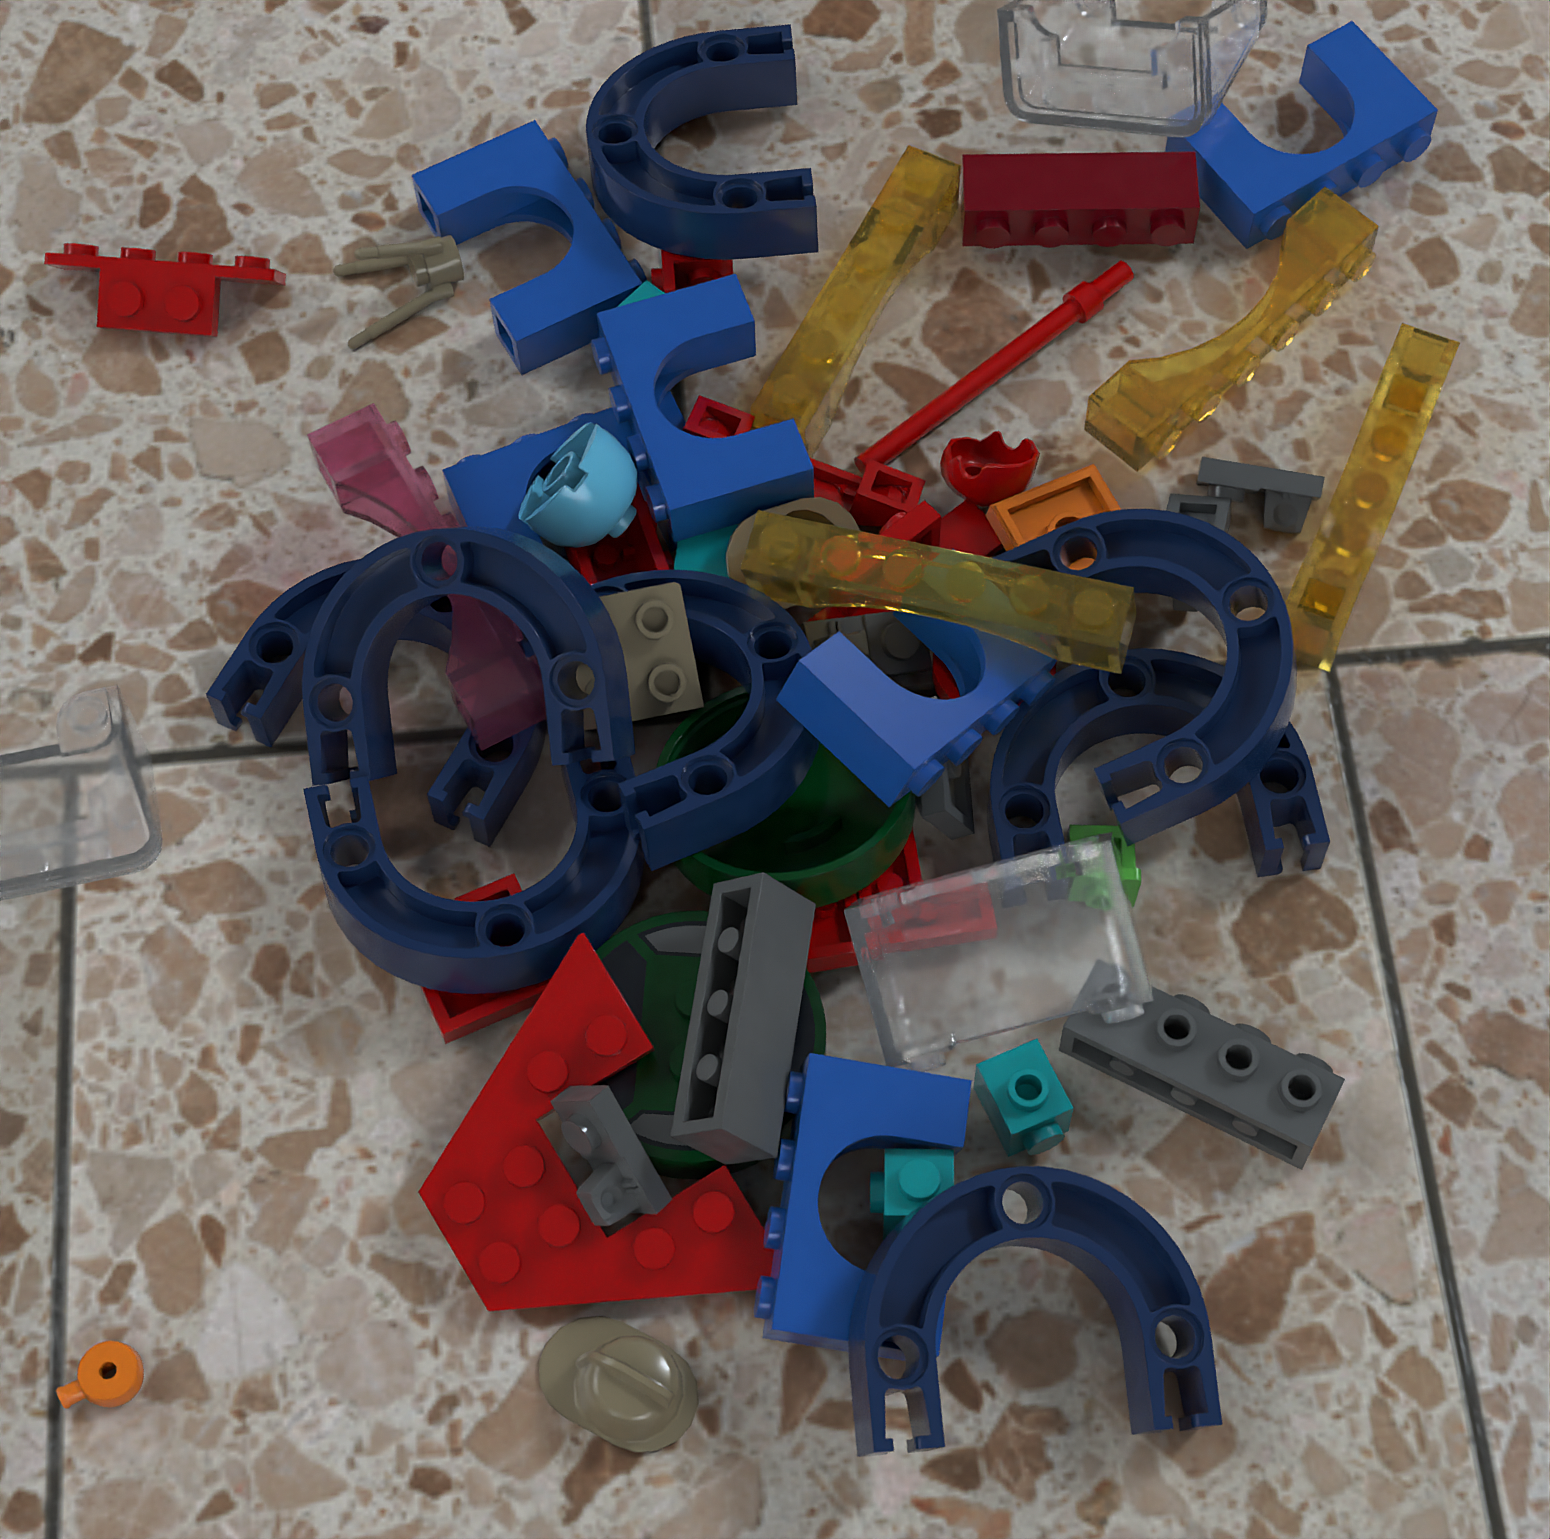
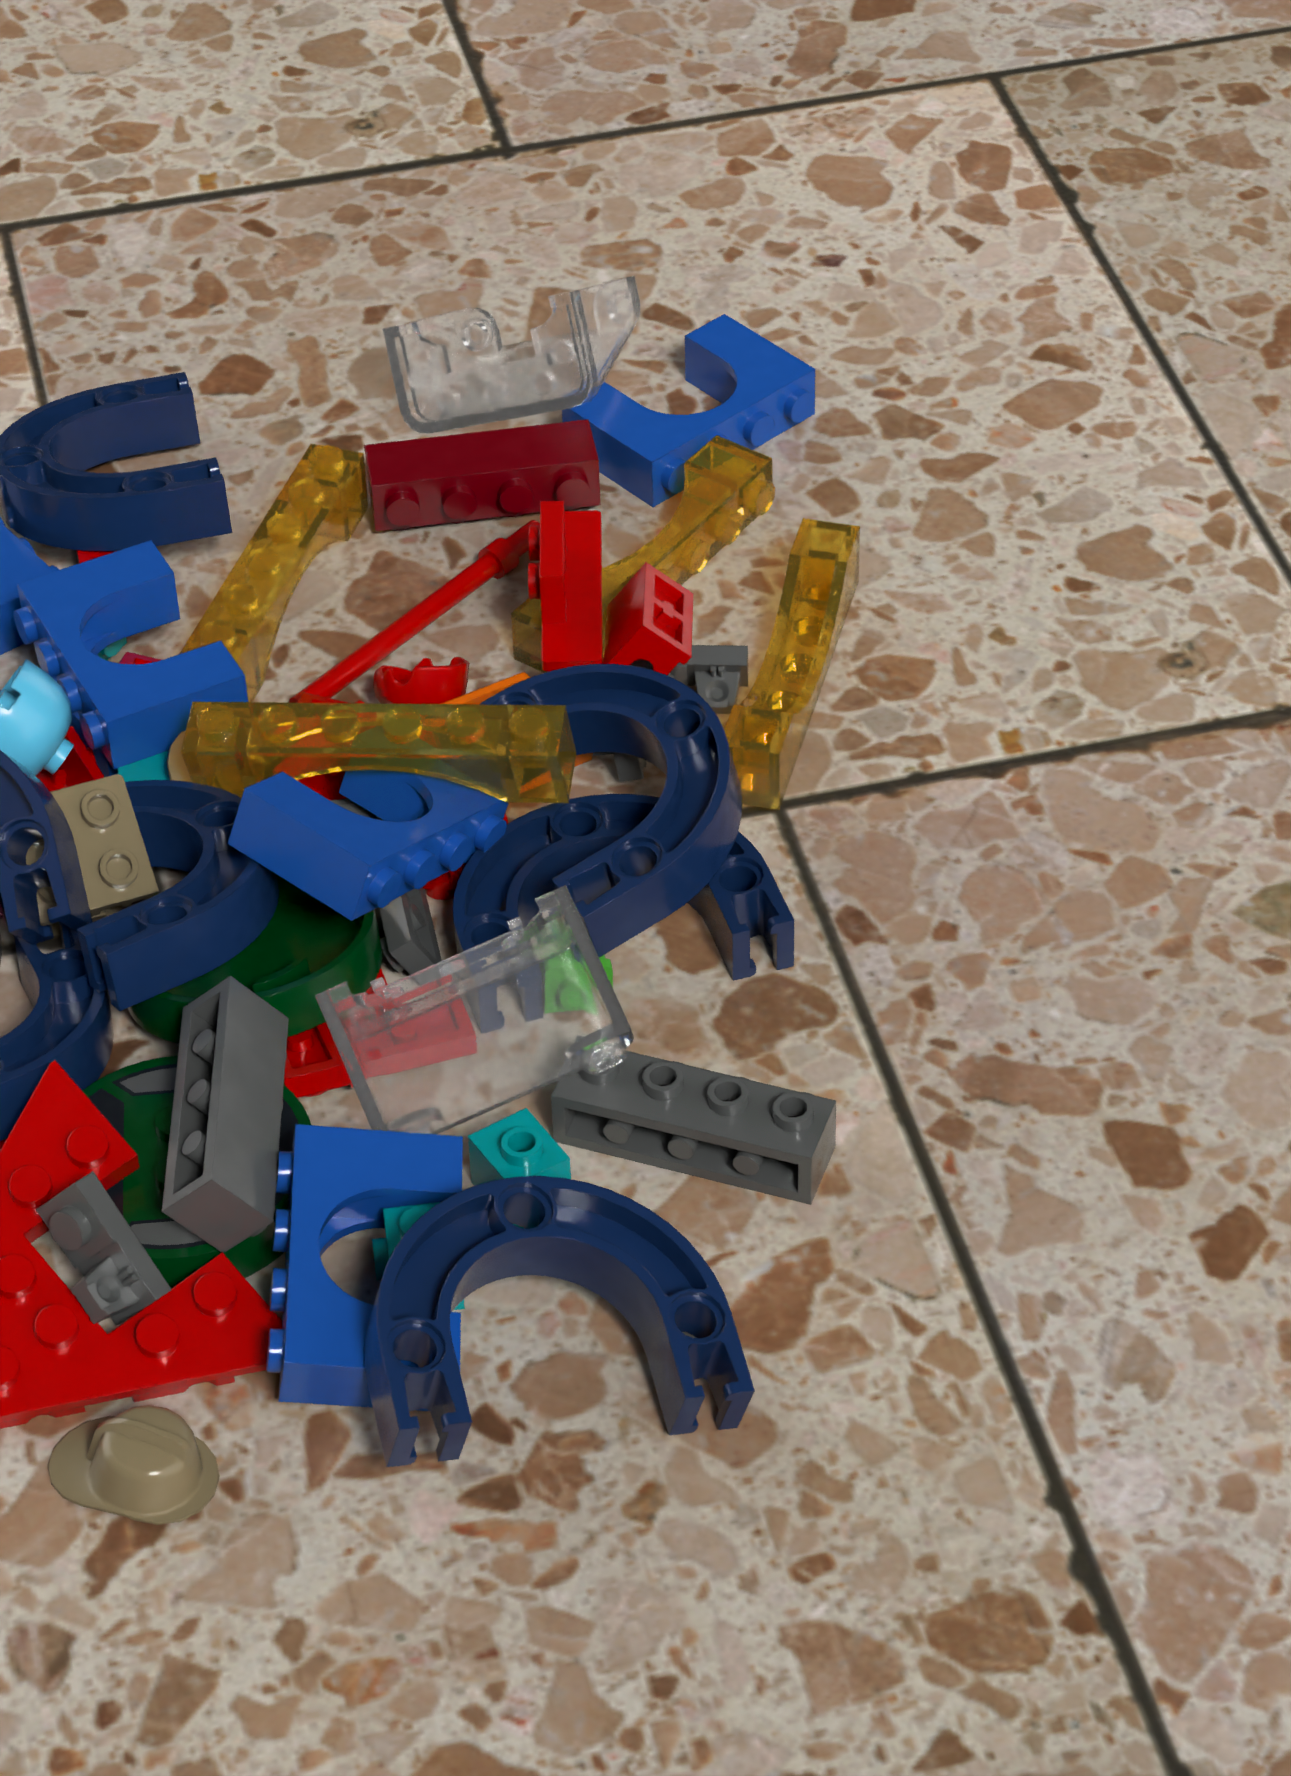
camera: 10 degrees left, 20 degrees down
none -> red bracket [528,501,603,672]
none -> red hinge [603,562,694,675]

